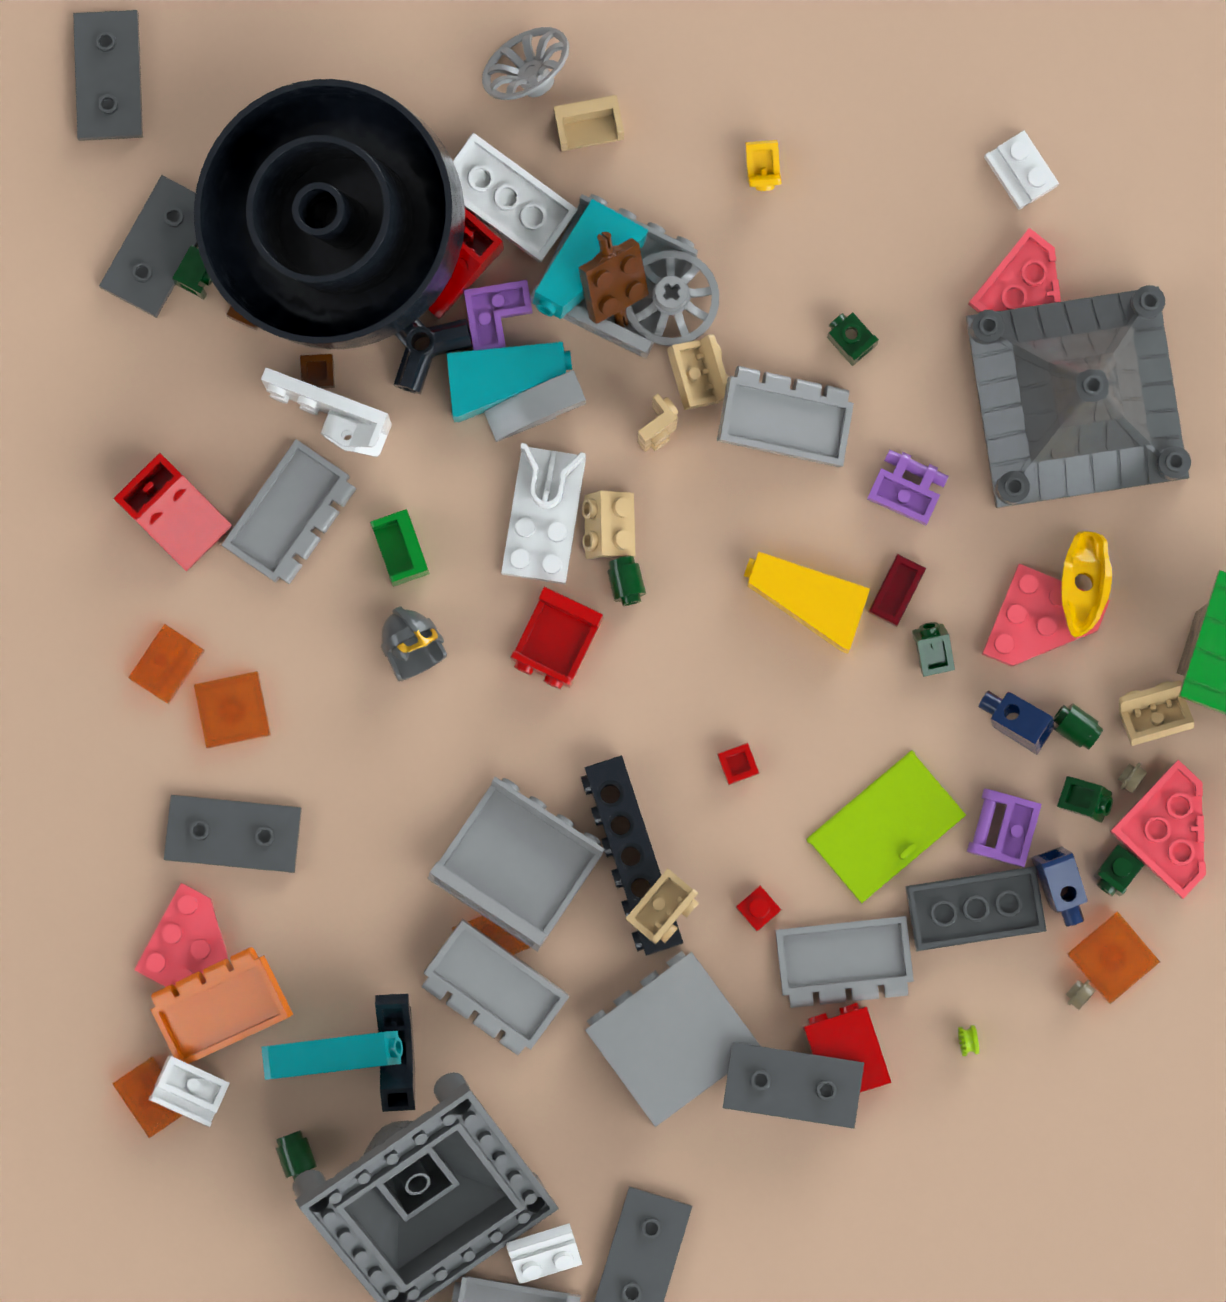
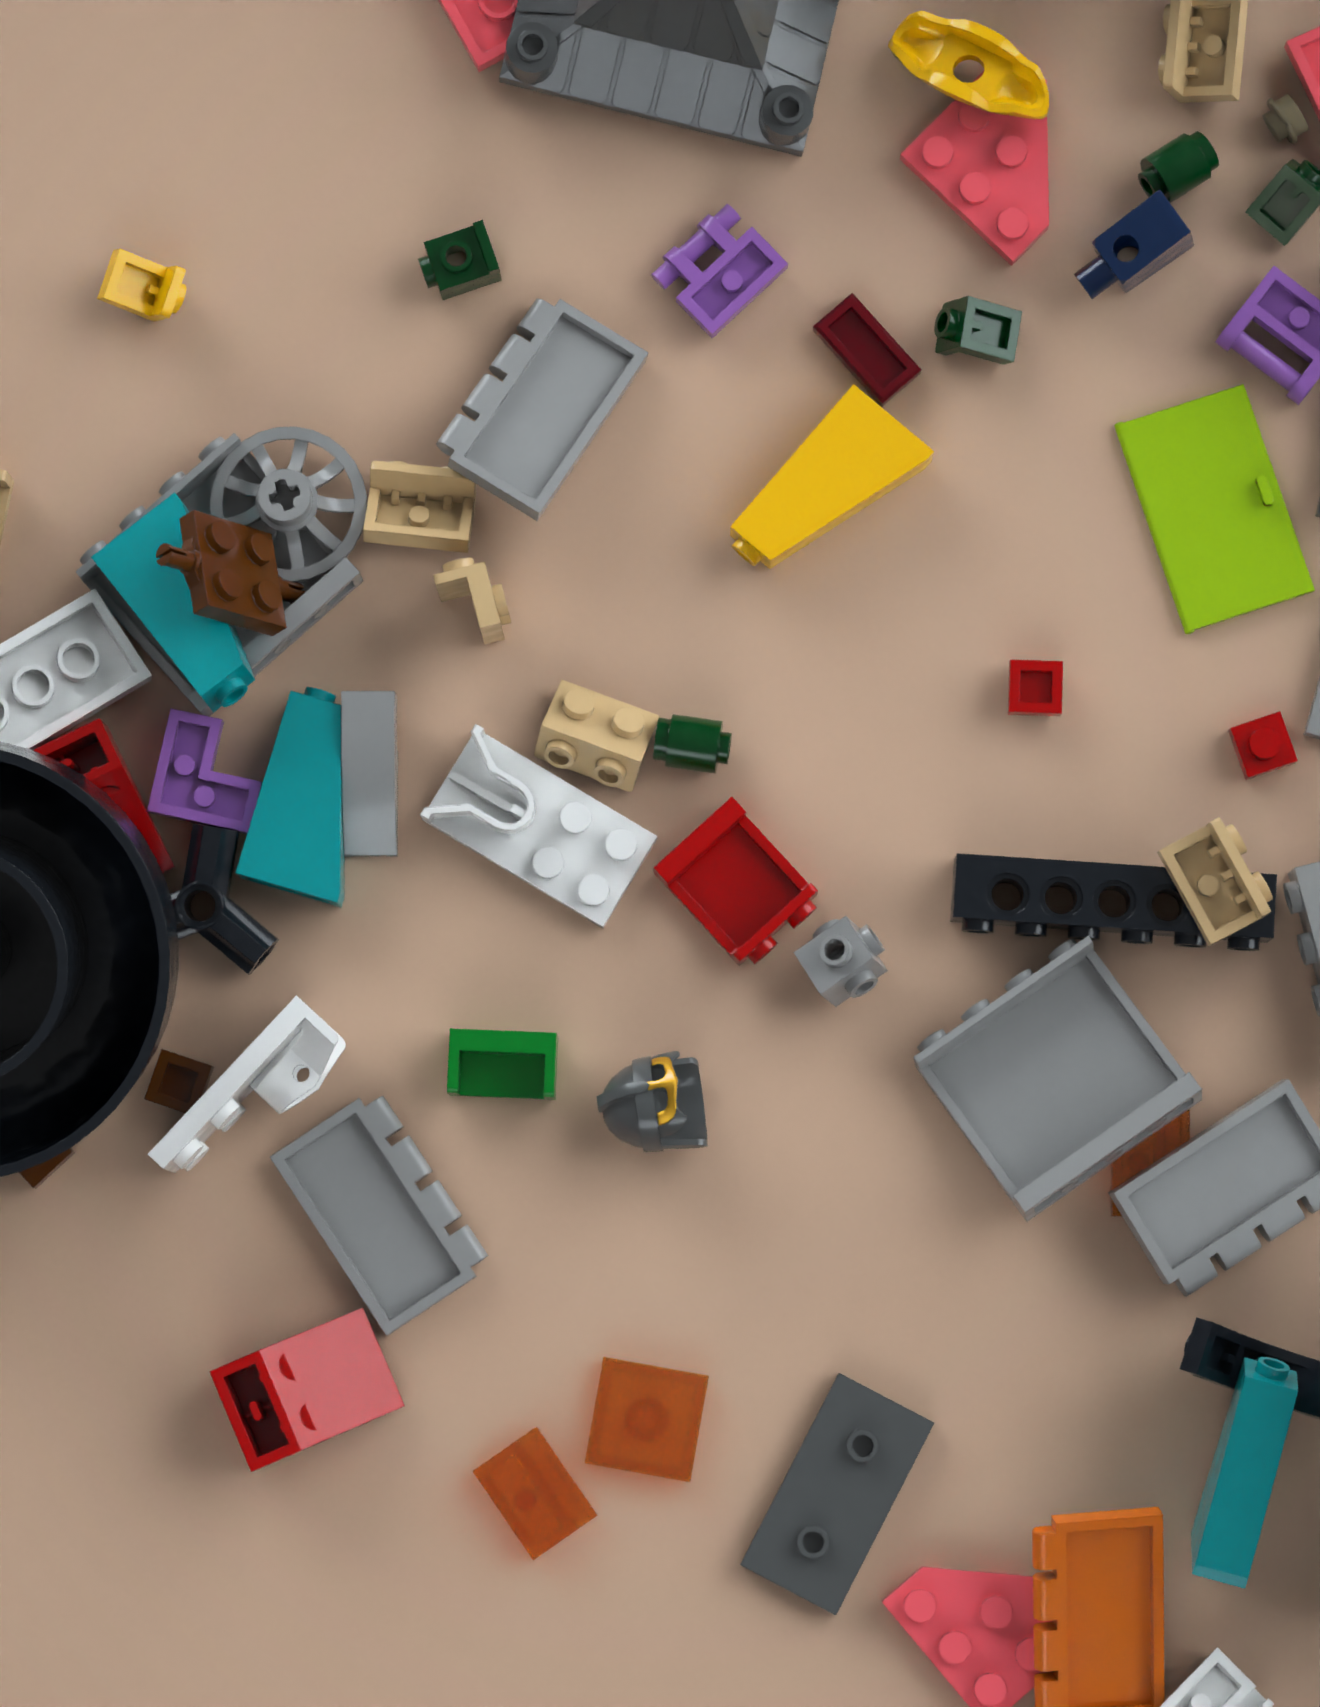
camera: 65 degrees left, 0 degrees up
none -> light grey brick [794,916,888,1007]

